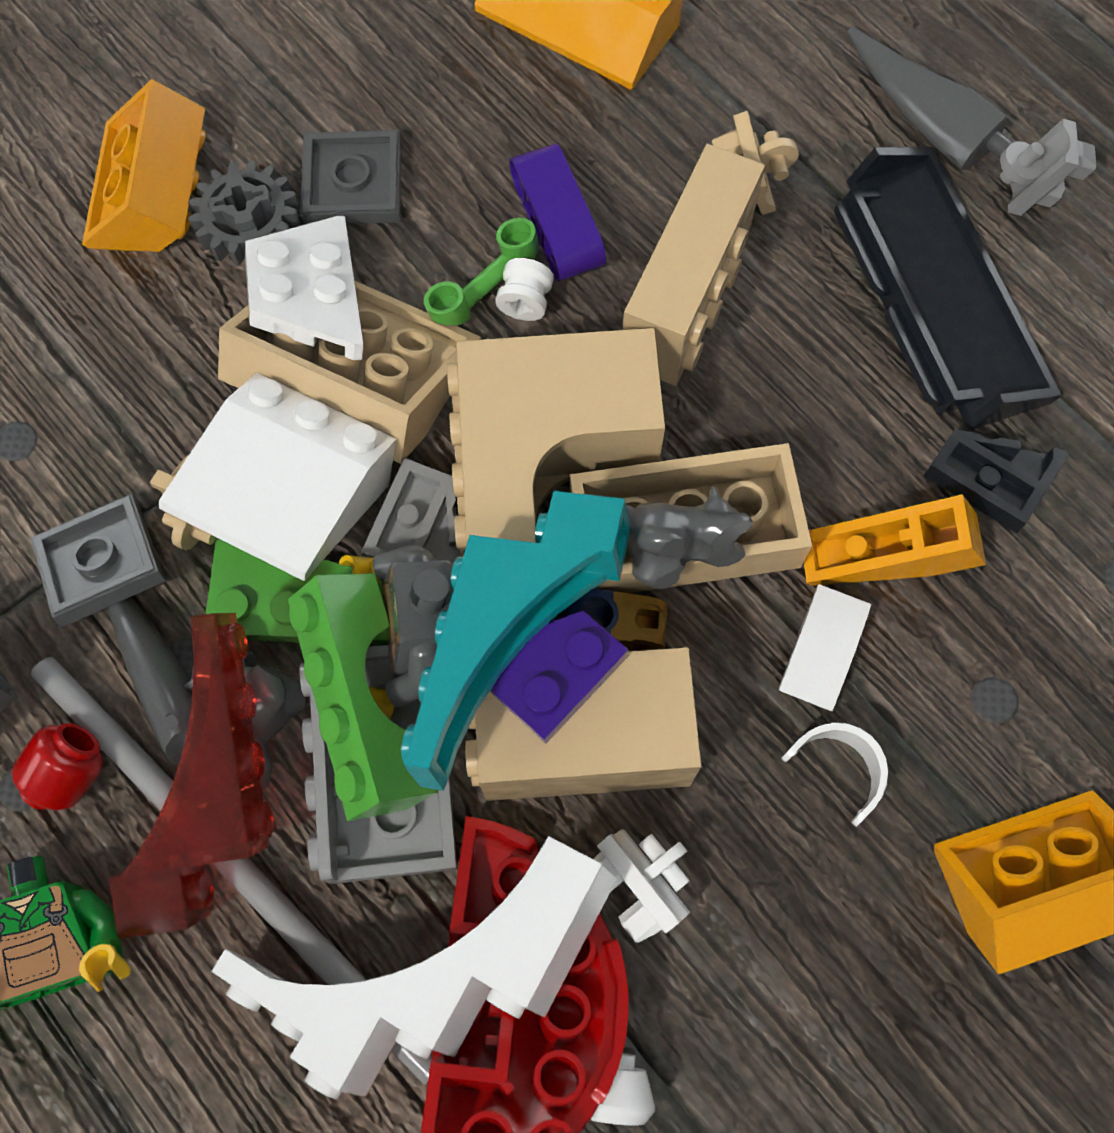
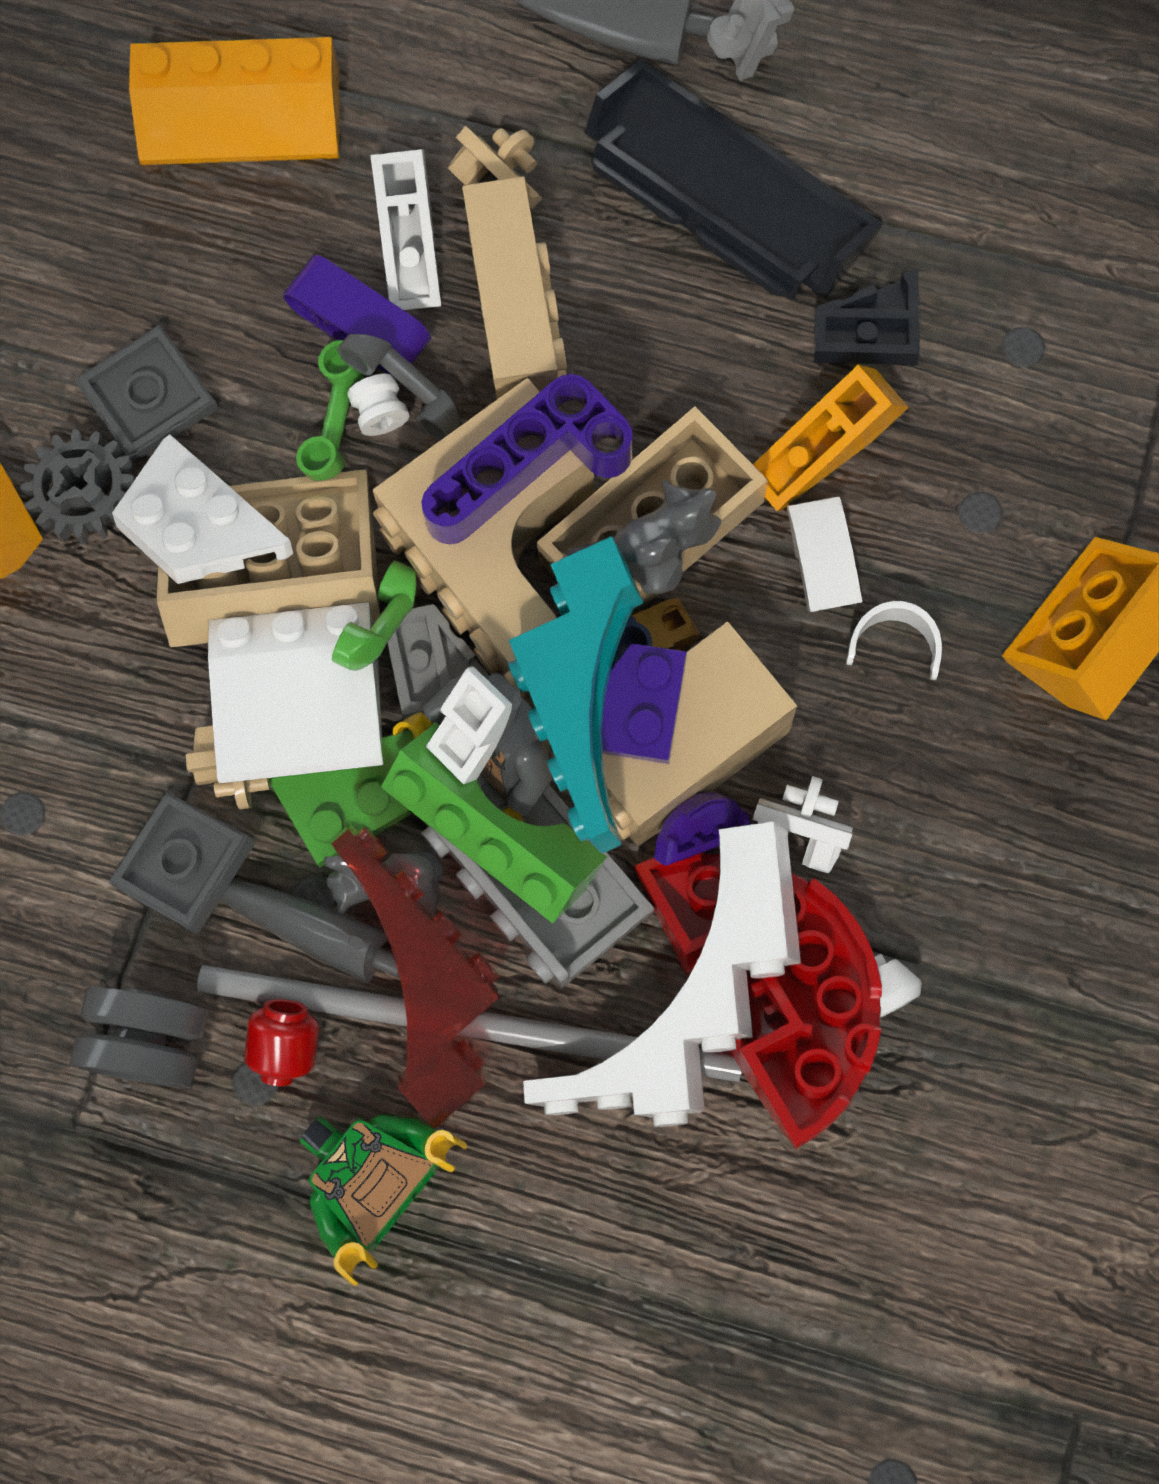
camera: 30 degrees left, 5 degrees up
none -> bright green bar [332,560,416,671]
none -> dark grey bar [337,334,460,441]
none -> white slope [370,149,441,310]
none -> dark purple beam [421,374,633,545]
none -> white slope [426,666,512,784]
none -> dark purple plate [654,792,751,866]

